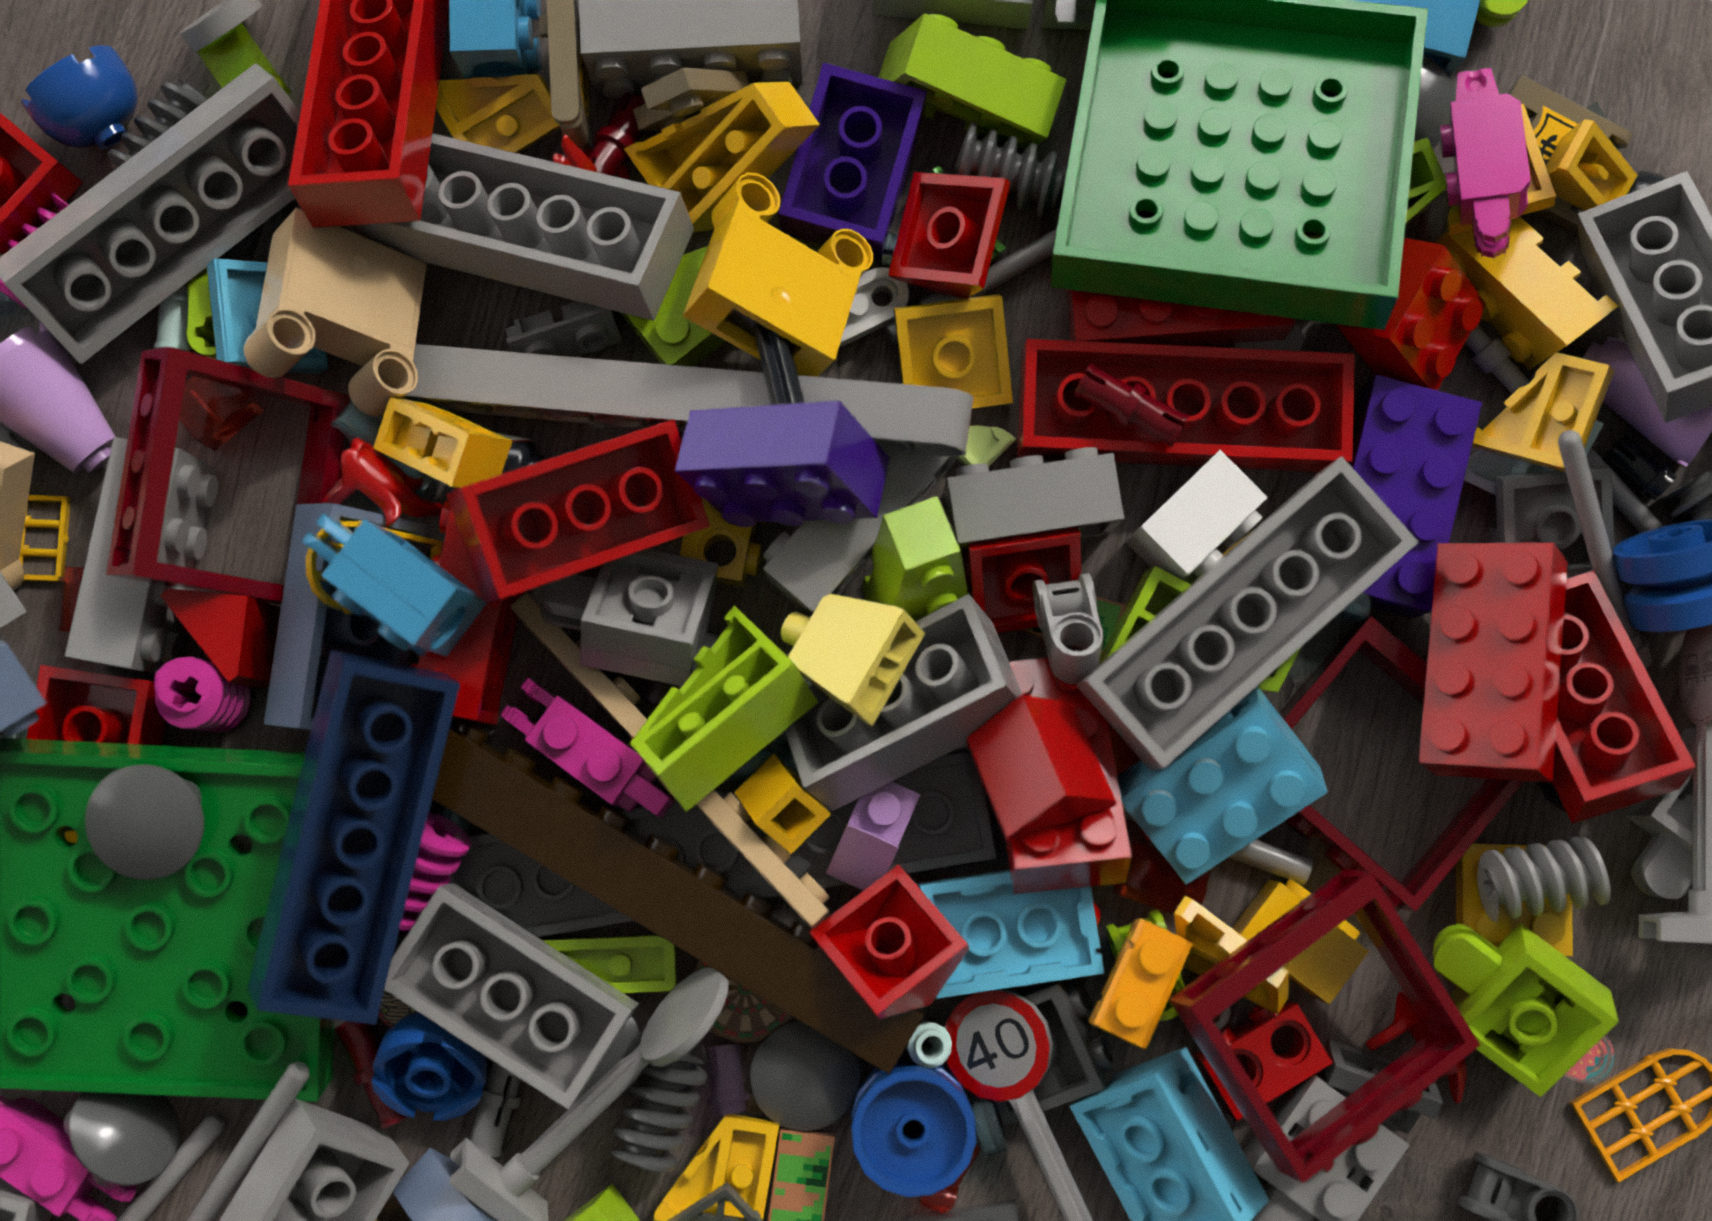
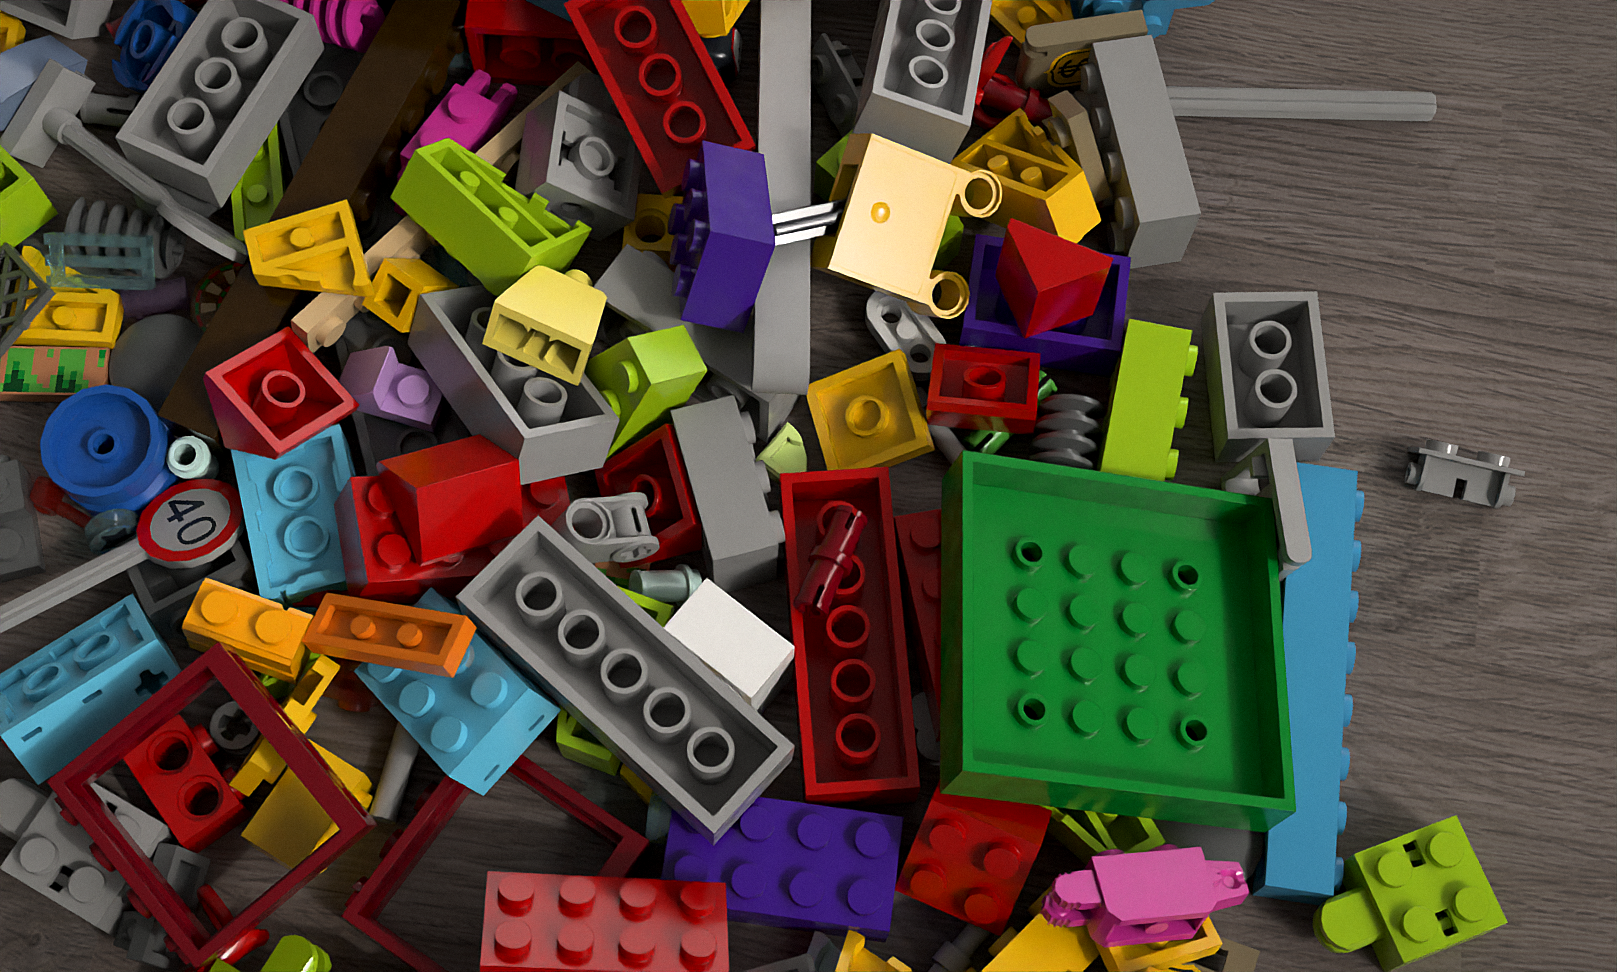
camera: 80 degrees right, 15 degrees down
none -> clear light blue tile [43,232,156,290]
none -> yellow wing [243,199,375,297]
none -> orange plate [302,592,477,678]
none -> light aqua pin [629,564,702,607]
none -> red slope [995,218,1114,339]

